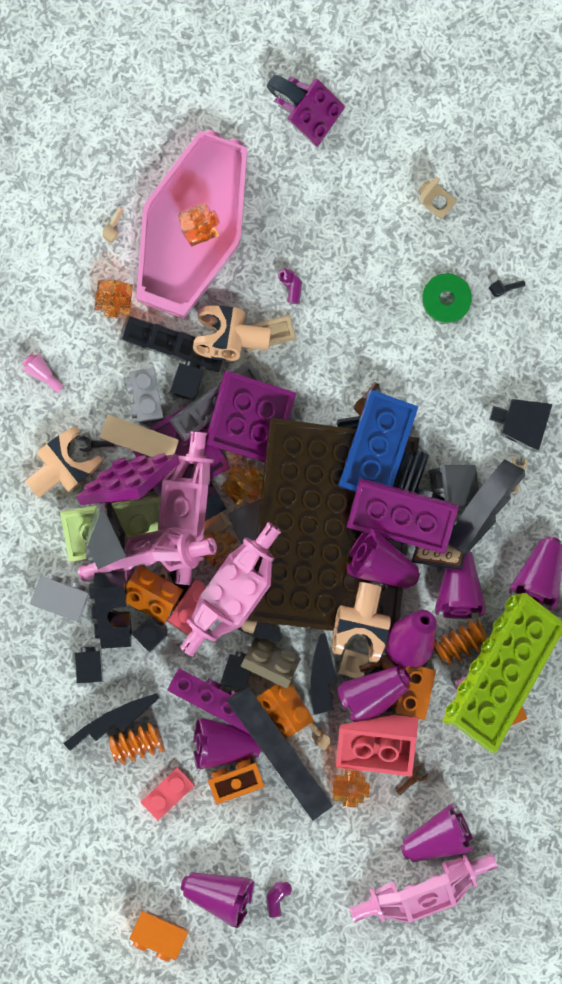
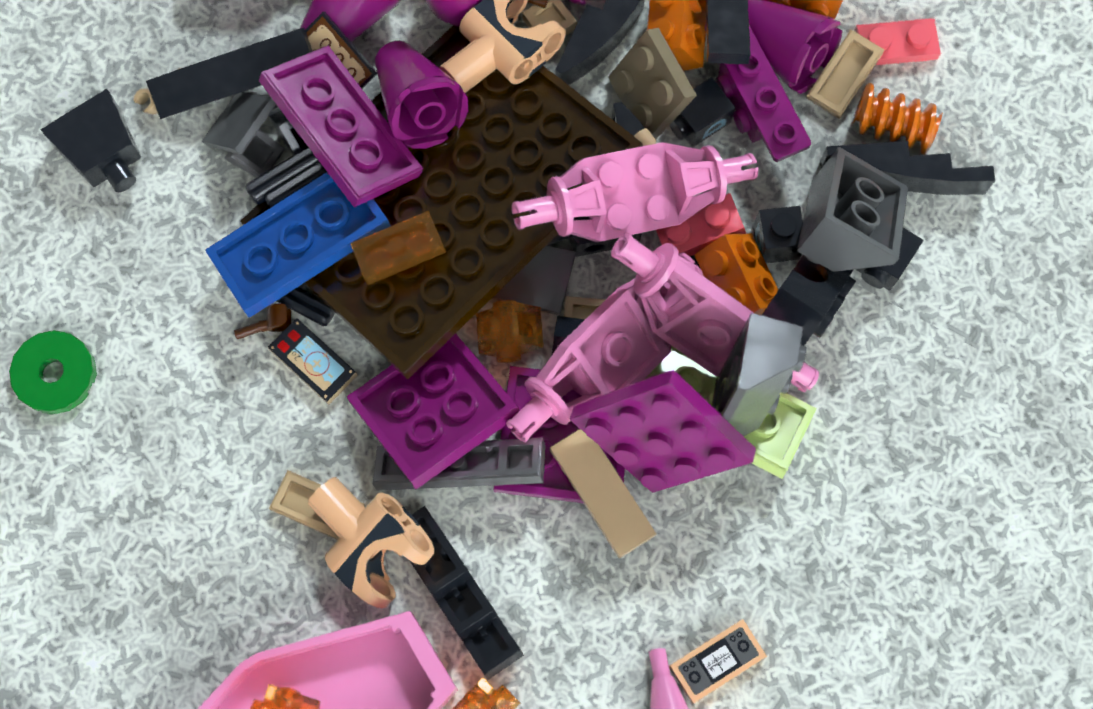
camera: 140 degrees left, 10 degrees down
light nougat connector [25,426,104,498] -> none
light grey brick [30,573,89,622] -> none
black hand [78,436,114,452] -> none
light grey brick [126,367,164,425] -> none
black brick [170,361,204,401] -> none
clear orange brick [203,530,238,567] -> none
magenta arm [278,269,302,304] -> none
none -> tile [268,318,358,405]
none -> clear orange plate [350,211,446,285]
none -> tile [669,619,767,704]
none -> dark grey slope [797,147,908,272]
none -> tan tile [806,29,884,119]

